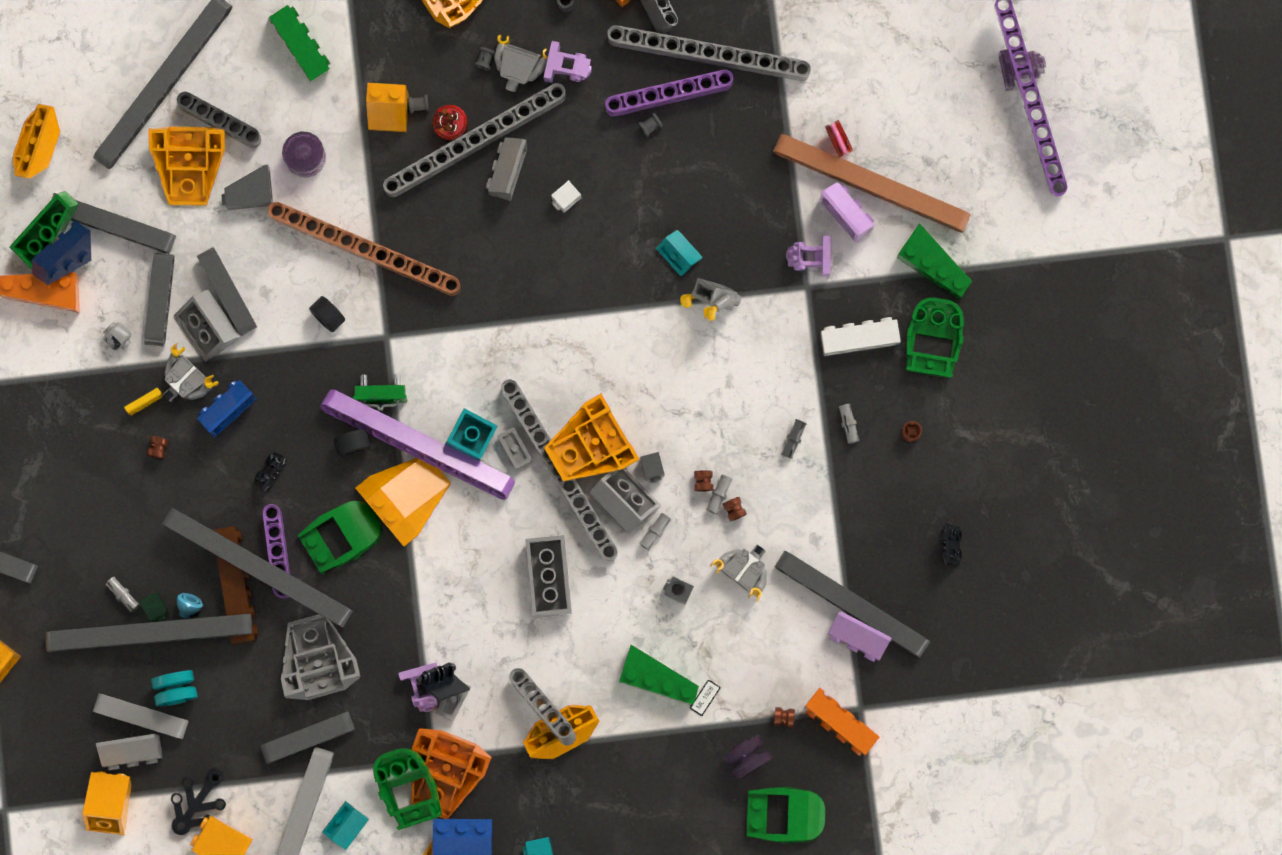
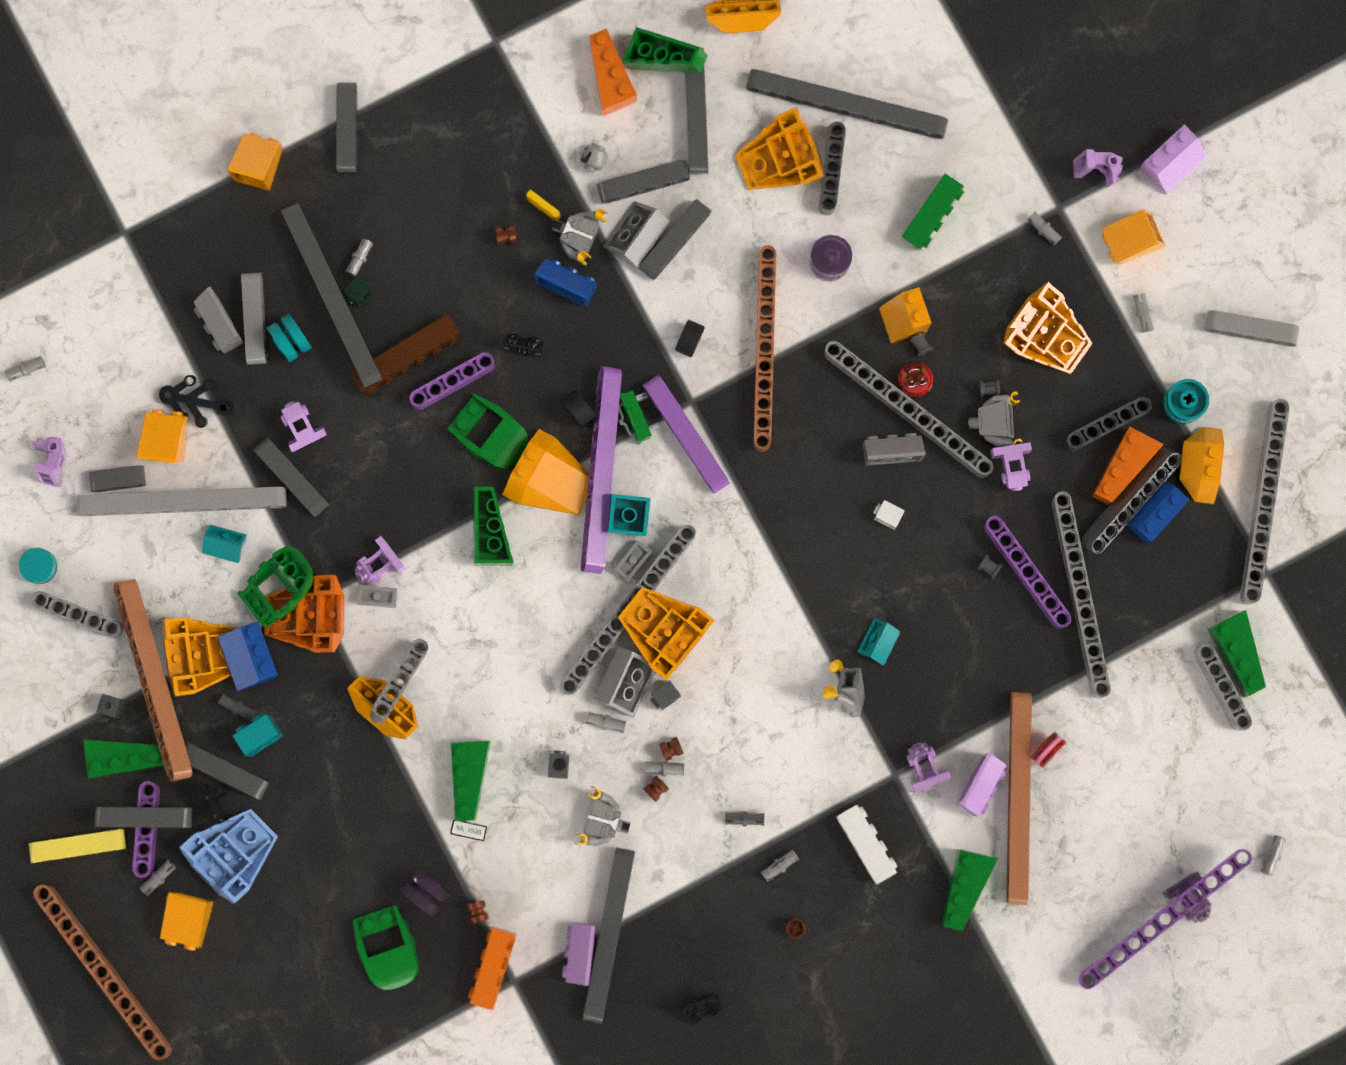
camera: 65 degrees right, 0 degrees up
dark blue wedge [32,221,92,285] -> none
light orange slope [82,771,131,835] -> none
dark grey beam [162,507,353,628] -> none
medium azure brick [177,593,203,619] -> none
dark grey slope [221,165,273,210] -> none
light grey wedge [281,614,360,700] -> none
black hinge [416,662,470,701] -> none
light grey brick [525,535,572,618] -> none
green slope [907,298,964,379] -> none
none -> lavender tile [280,401,327,452]
none -> green wedge [473,487,514,566]
none -> medium lavender beam [642,375,730,494]

